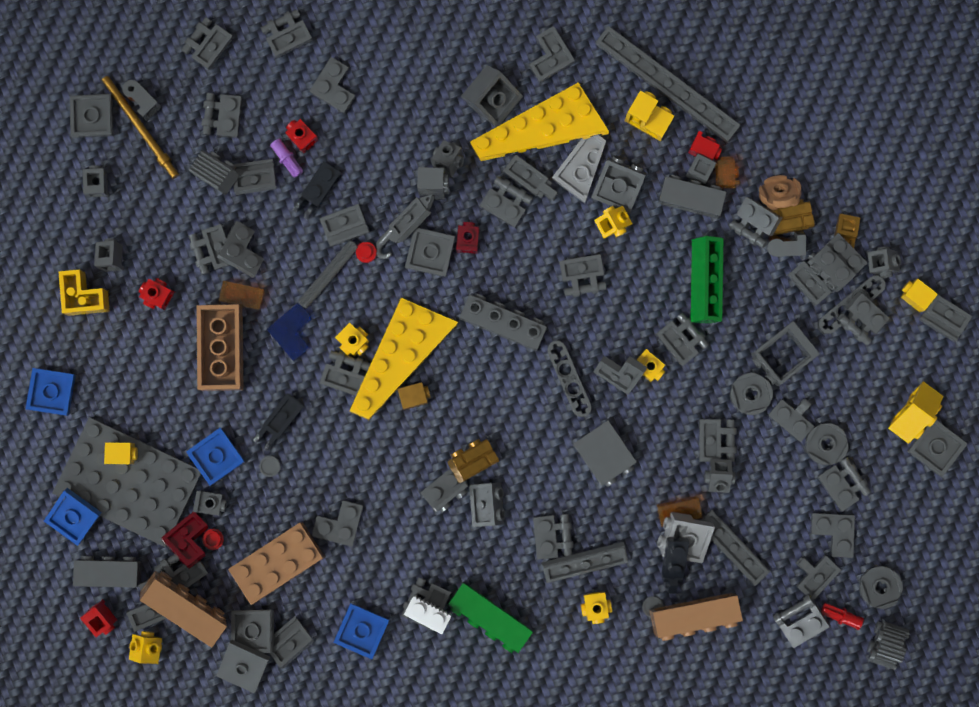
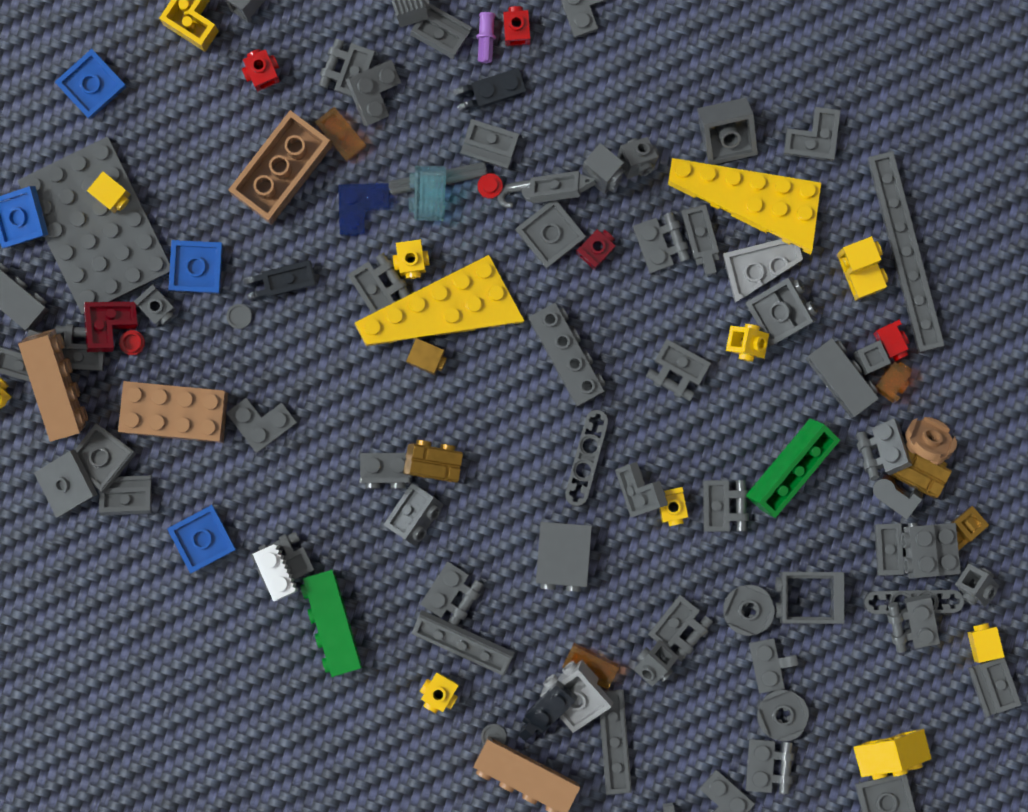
camera: 40 degrees right, 0 degrees up
none -> clear light blue brick [409,166,446,221]

